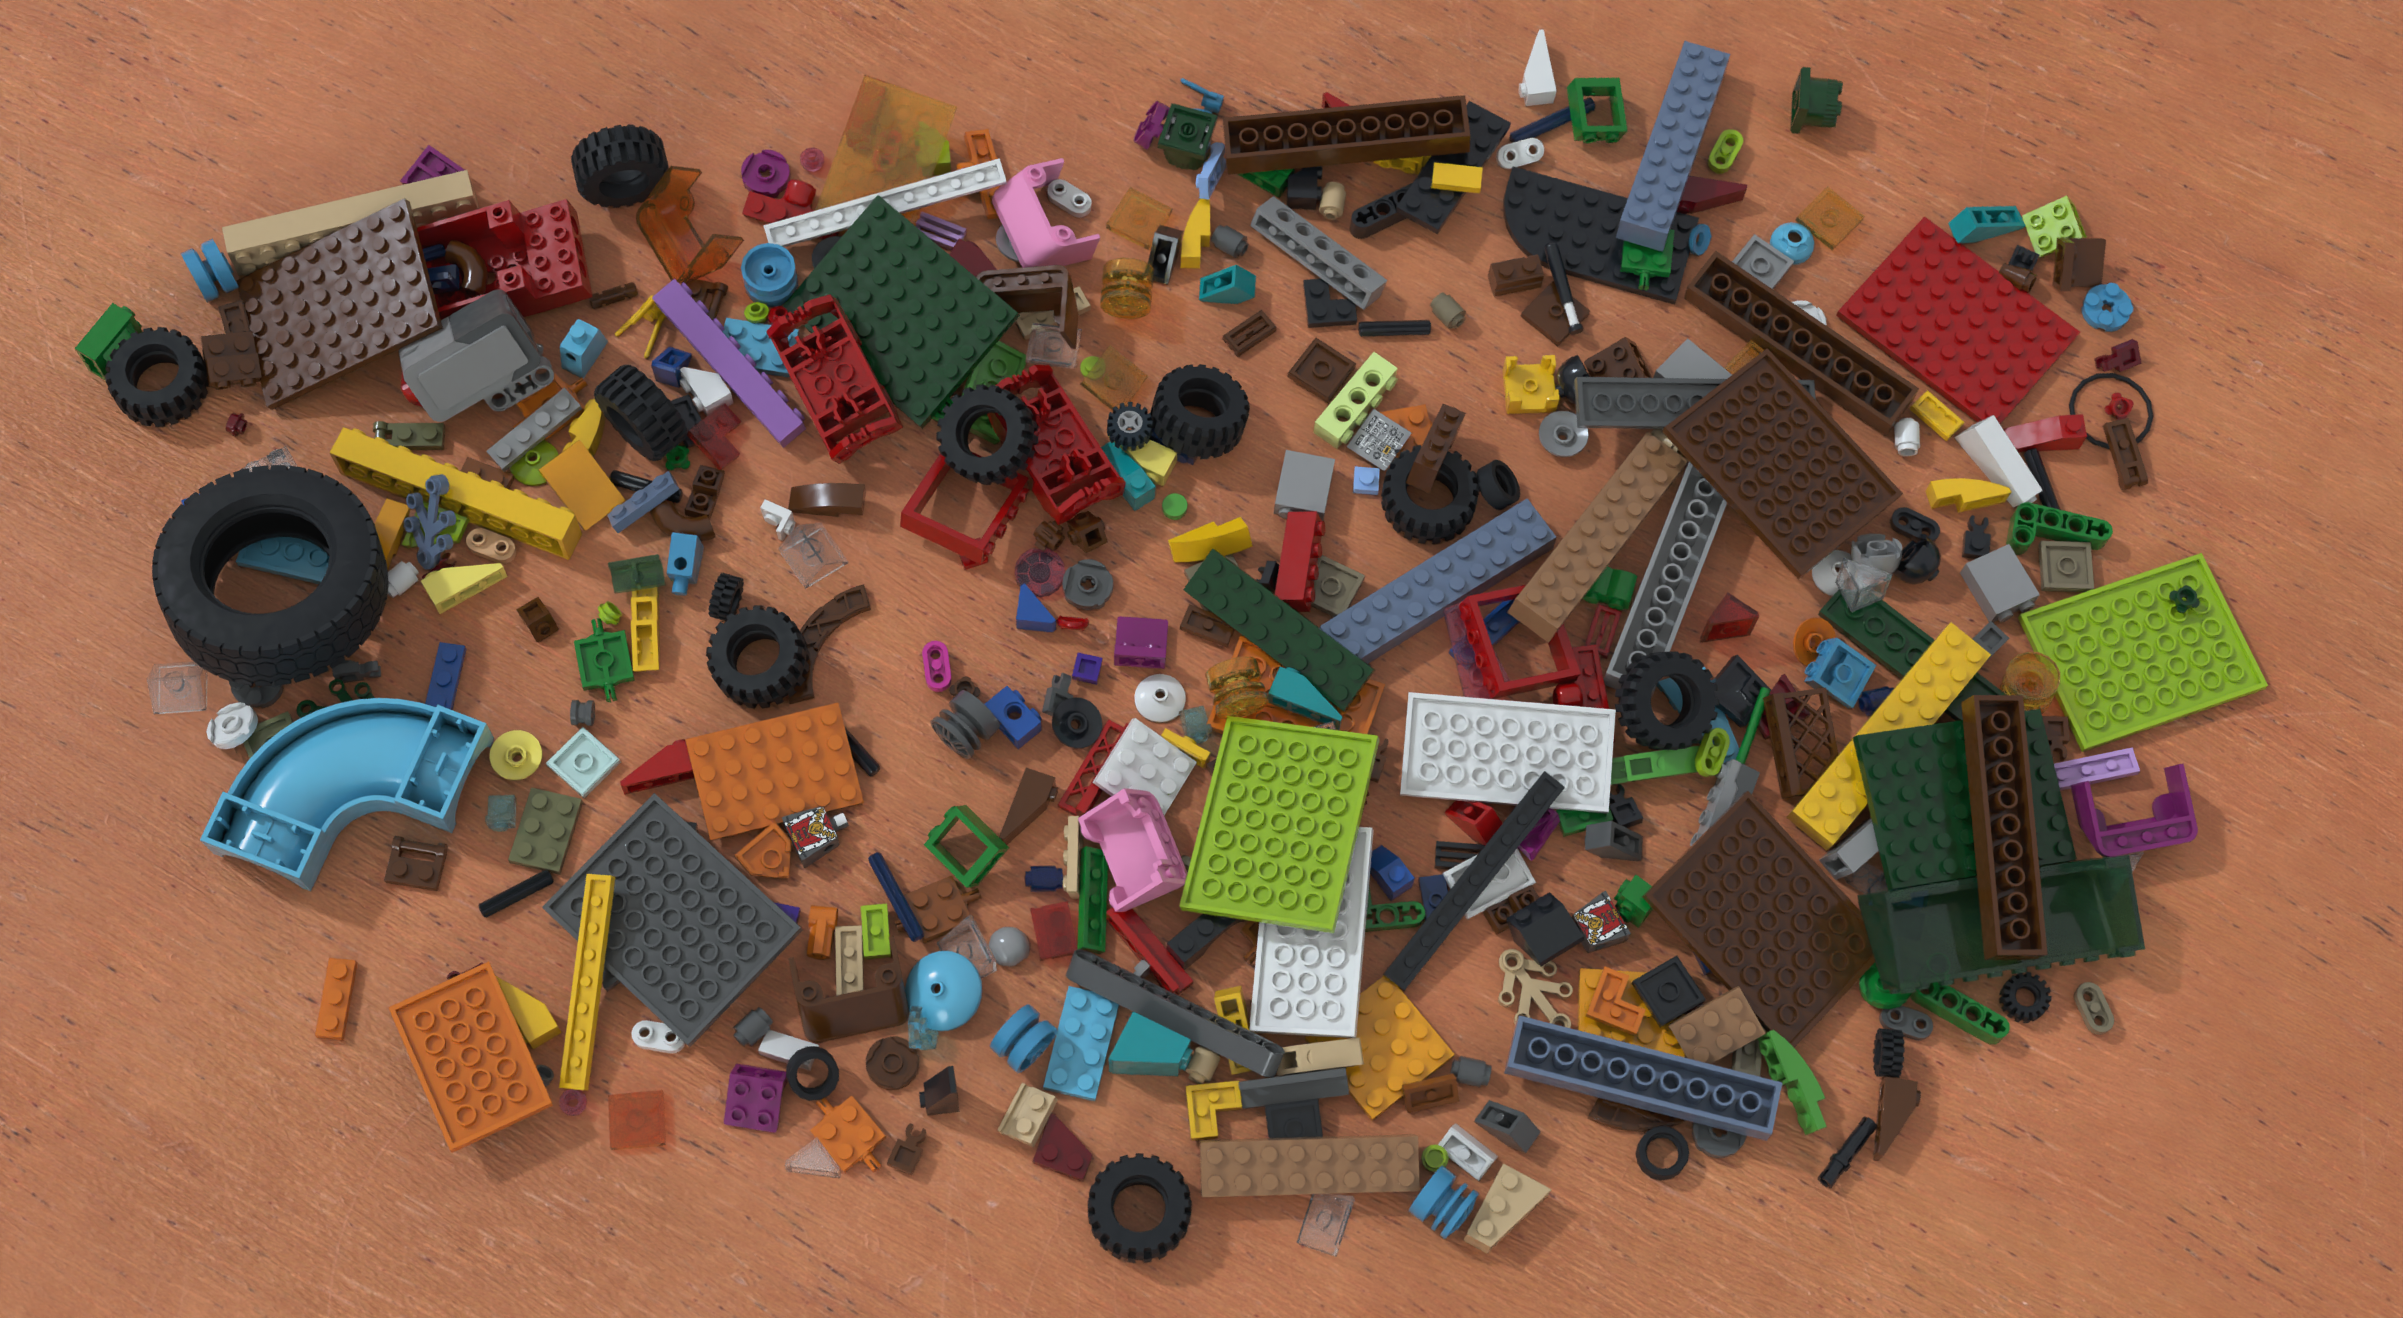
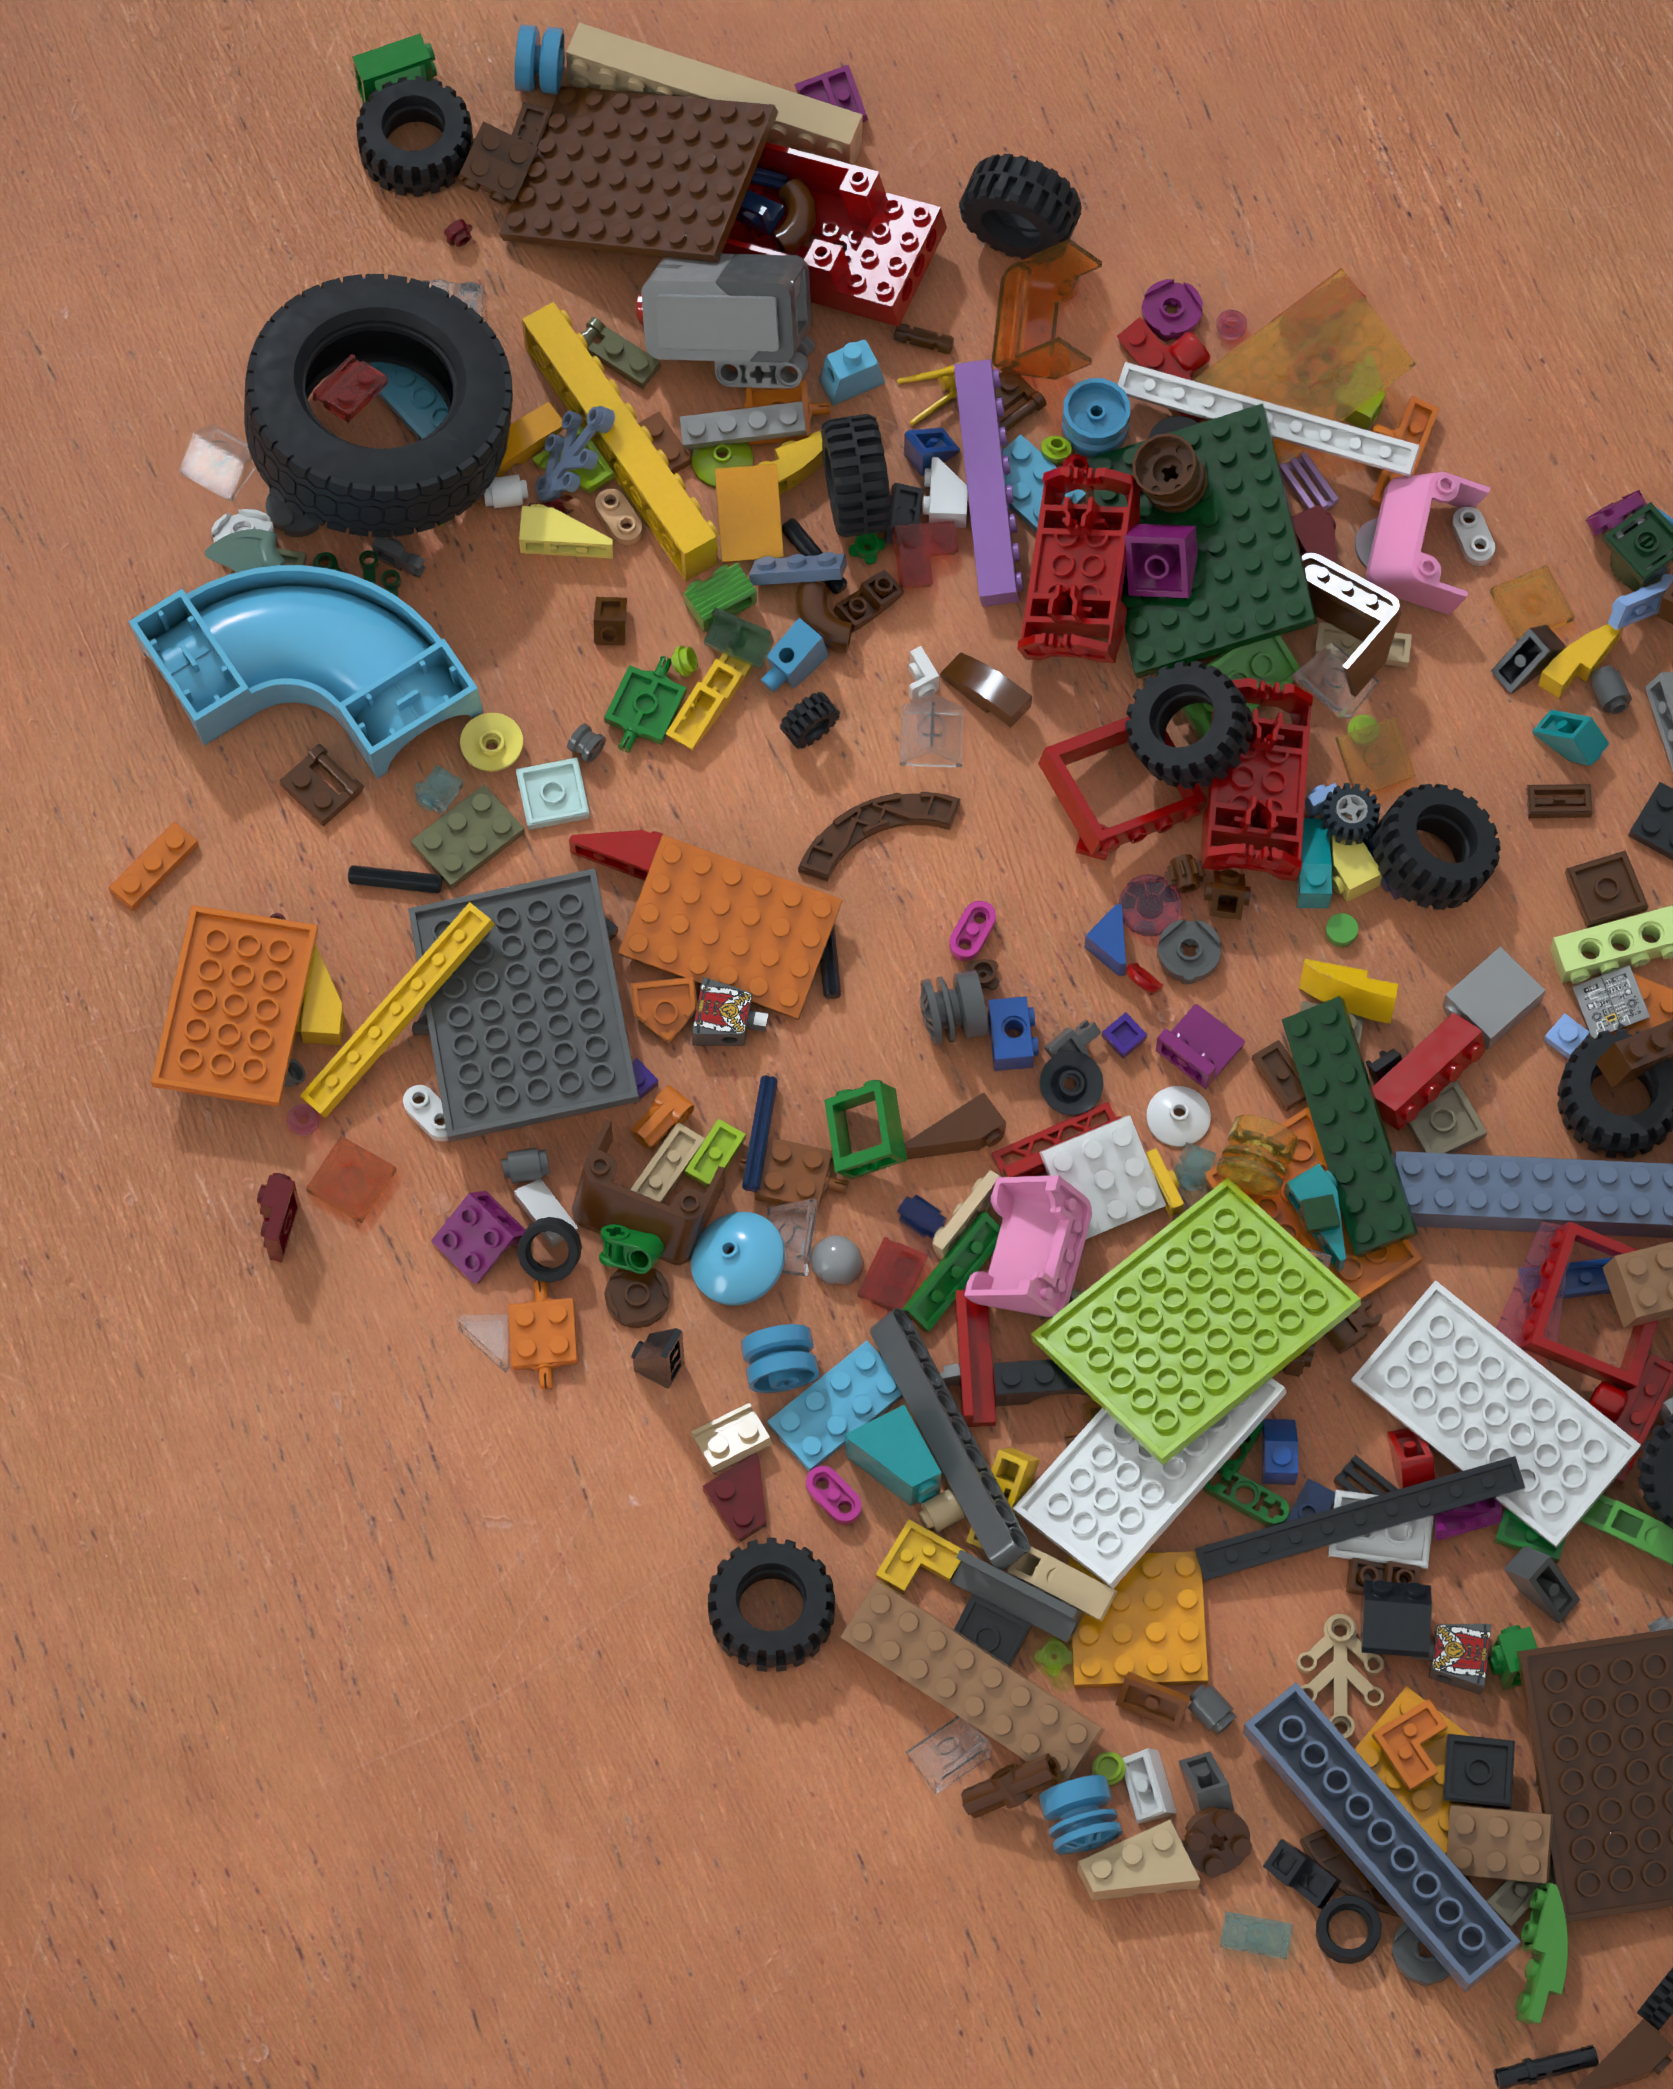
camera: 40 degrees right, 0 degrees up
blue plate [425,642,466,710] -> none
black tyre [706,605,810,709] -> none
reddish brown plate [887,1123,927,1176] -> none
clear light blue bracket [908,1006,939,1050] -> none
clear yellow wheel [1100,258,1154,319] -> none
black plate [1609,784,1643,828] -> none
none -> sand green arm [205,529,286,572]
none -> dark red plate [257,1173,300,1262]
none -> clear red plate [312,354,388,423]
none -> green piece [599,1224,664,1274]
none -> bright green brick [684,563,757,632]
none -> dark pink plate [806,1466,862,1525]
none -> reddish brown piece [961,1753,1062,1818]
none -> clear neon green plate [1034,1637,1073,1677]
none -> magenta slope [1125,524,1198,598]
none -> reddish brown wheel [1132,433,1208,513]
none -> reddish brown plate [1182,1807,1252,1877]
none -> clear light blue plate [1219,1911,1293,1960]
none -> black slope [1263,1839,1342,1909]
none -> dark green tile [1300,1194,1340,1234]
none -> light blue plate [1305,783,1337,818]

